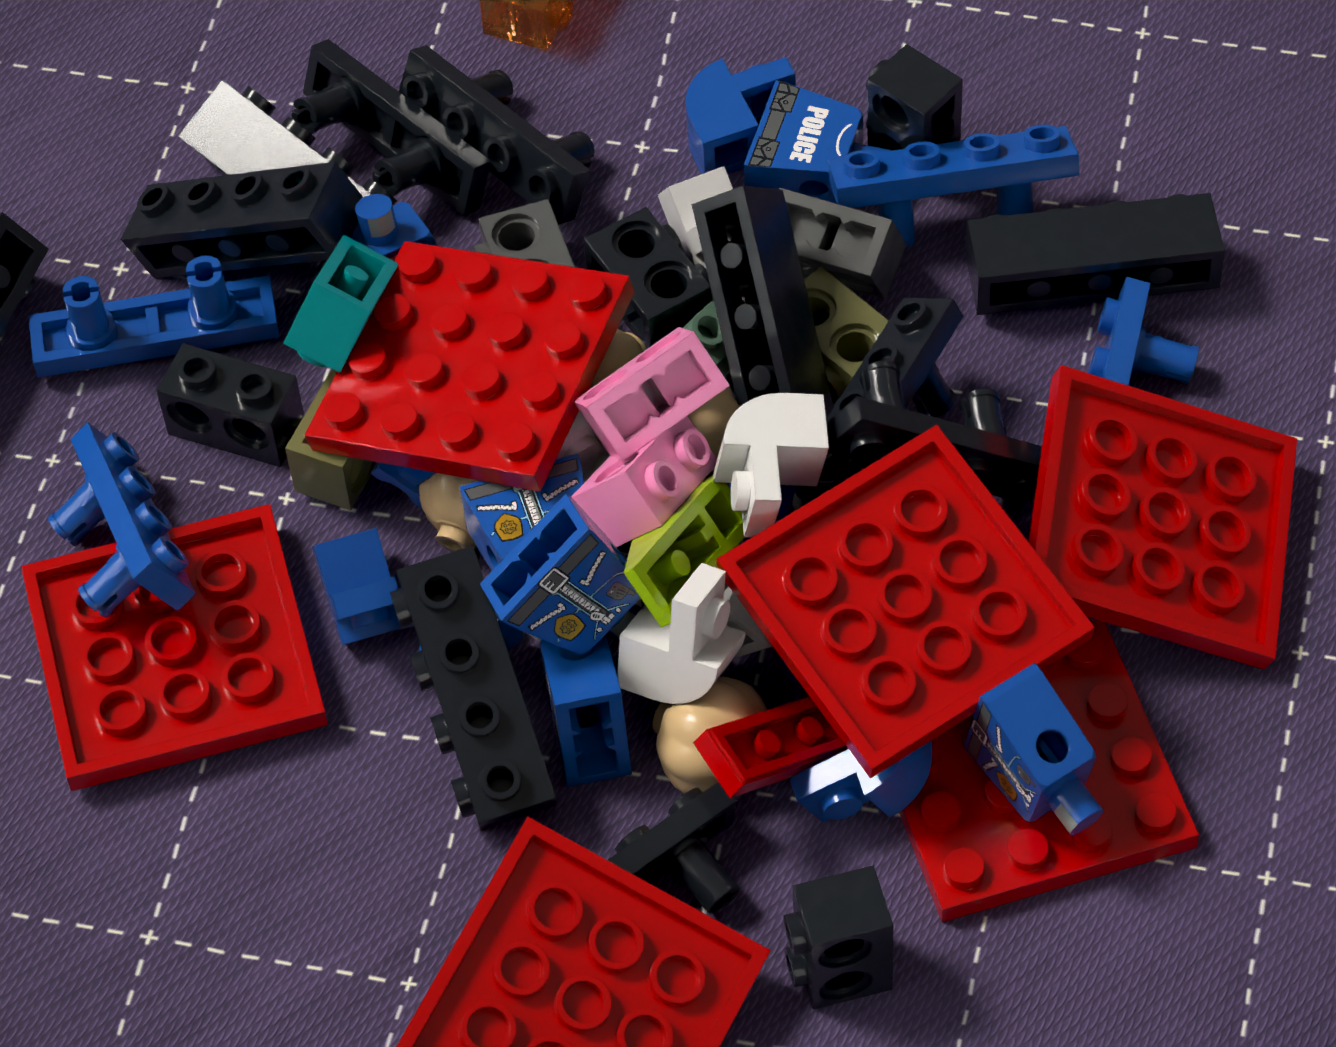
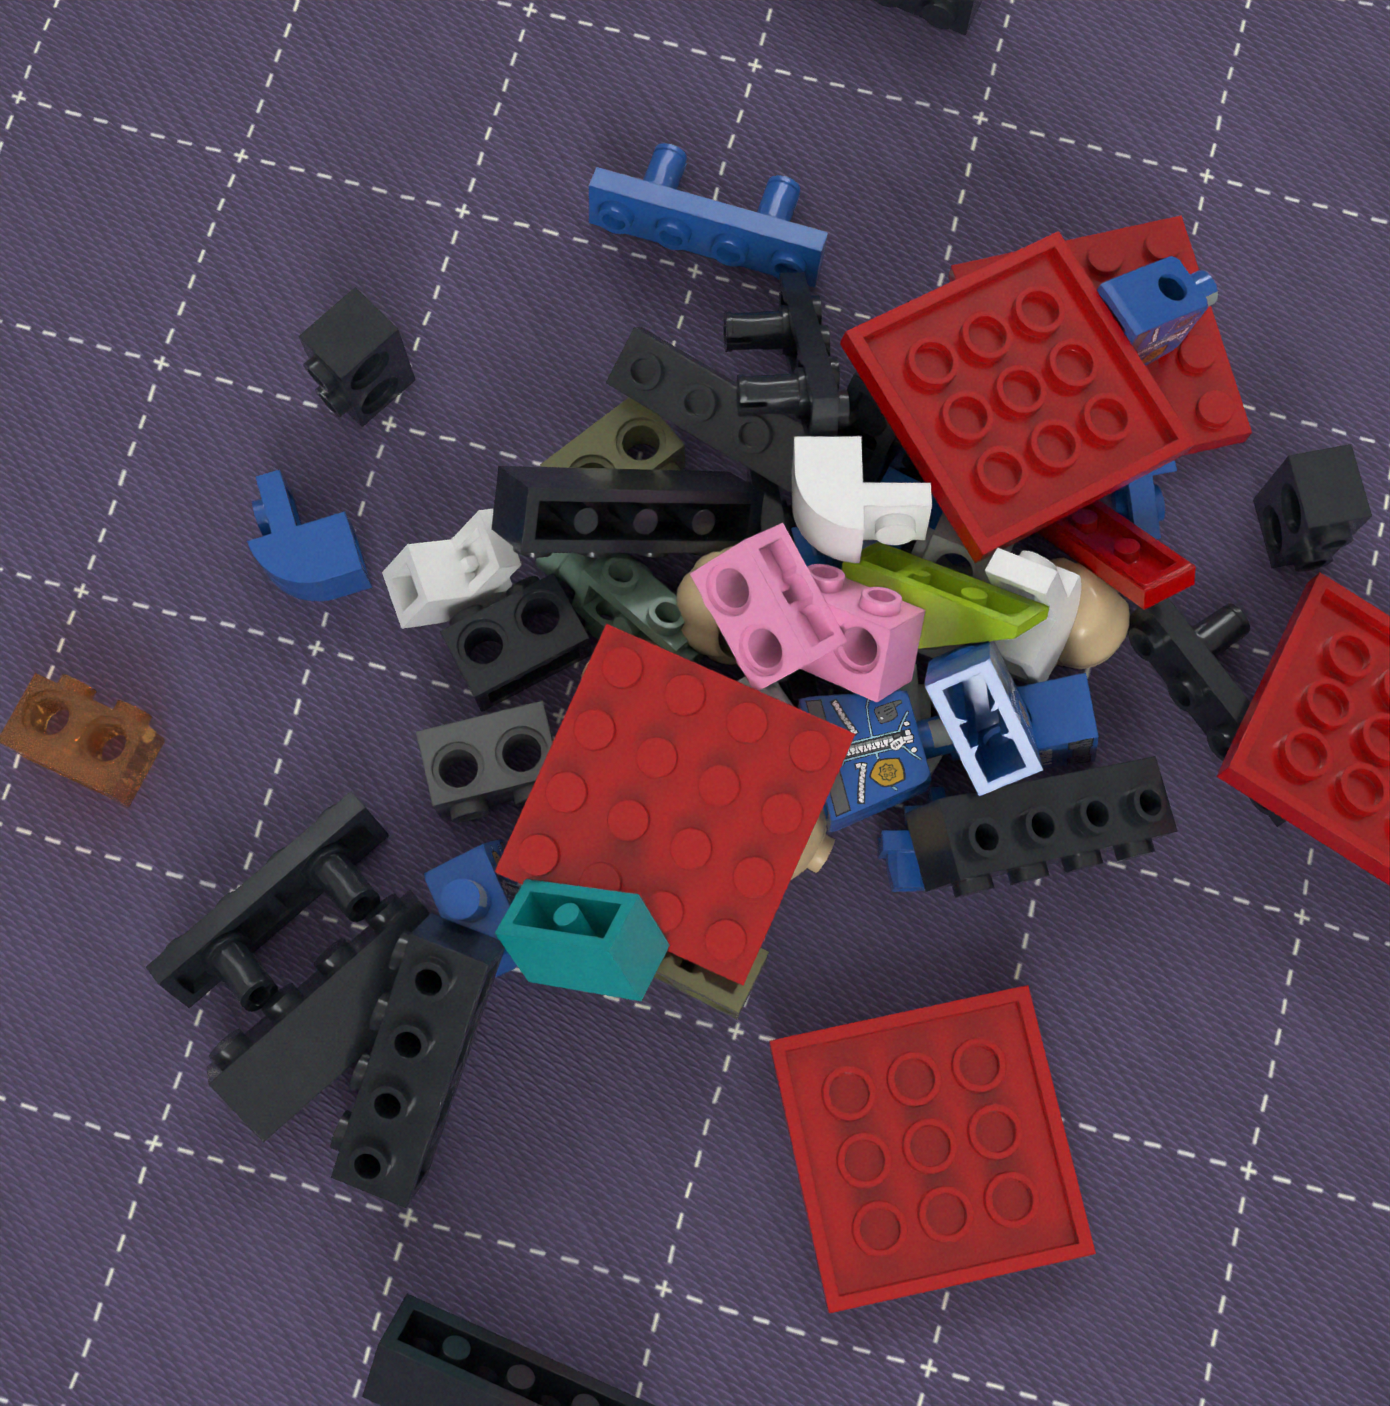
camera: 90 degrees left, 20 degrees up
blue plate [28,256,280,378] -> none
blue plate [48,422,196,618] -> none
black brick [157,343,304,467] -> none
blue brick [312,528,401,645] -> none
black plate [399,45,595,225] -> none
blue torso [744,80,891,204] -> none
dark grey brick [779,188,907,300] -> none
blue plate [827,124,1080,248] -> none
black brick [966,193,1225,315] -> none
red plate [1029,365,1297,670] -> none

